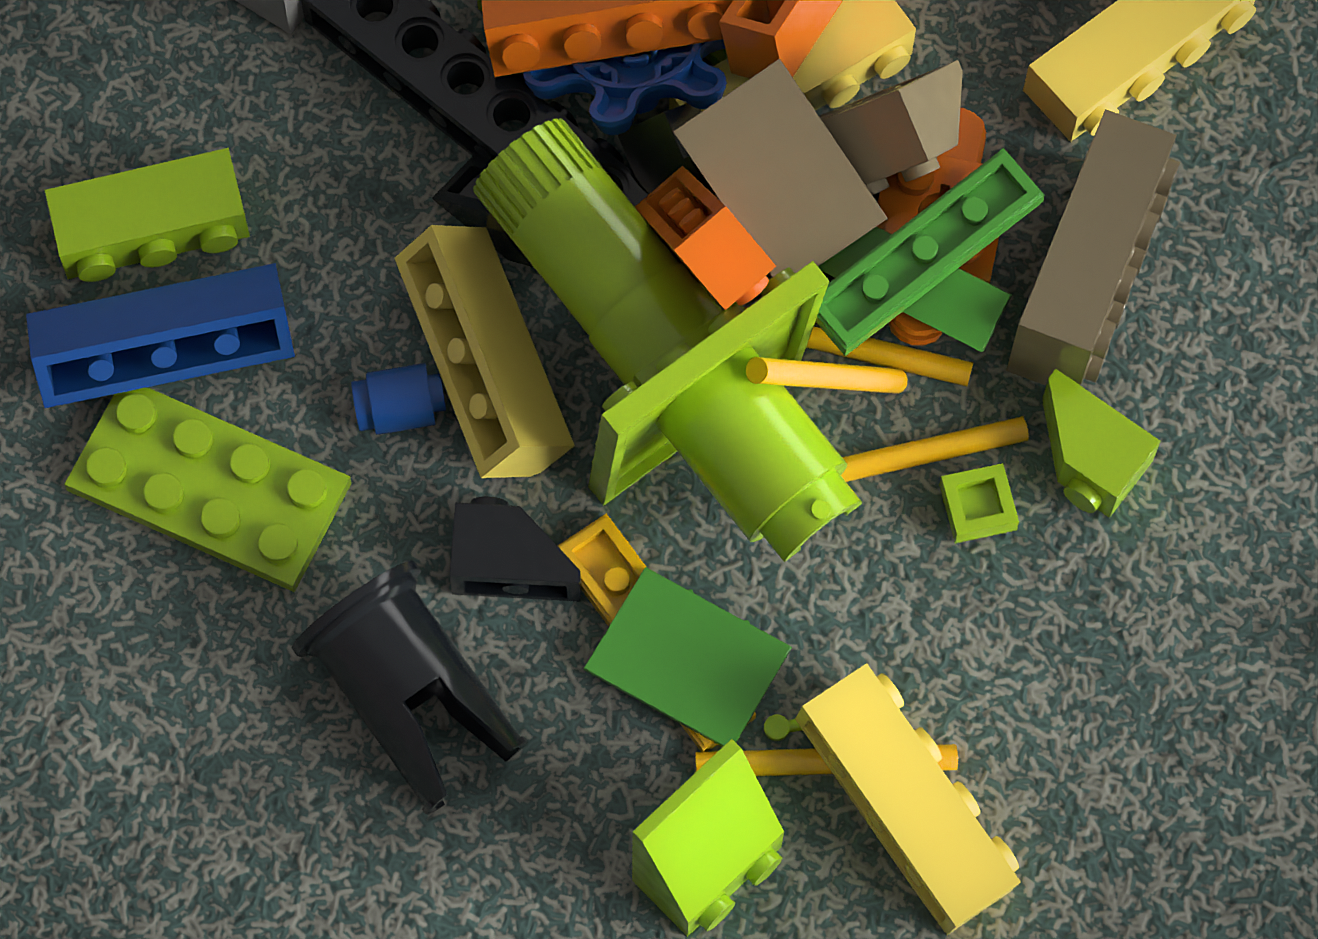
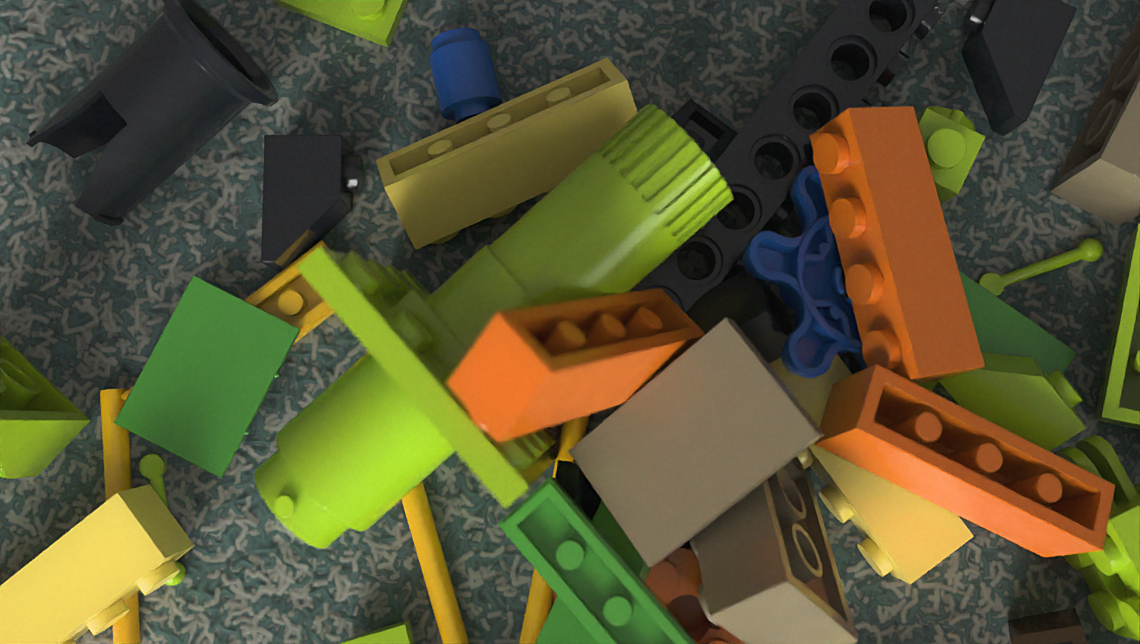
camera: 90 degrees right, 15 degrees up
yellow bar [746,357,908,394] -> none

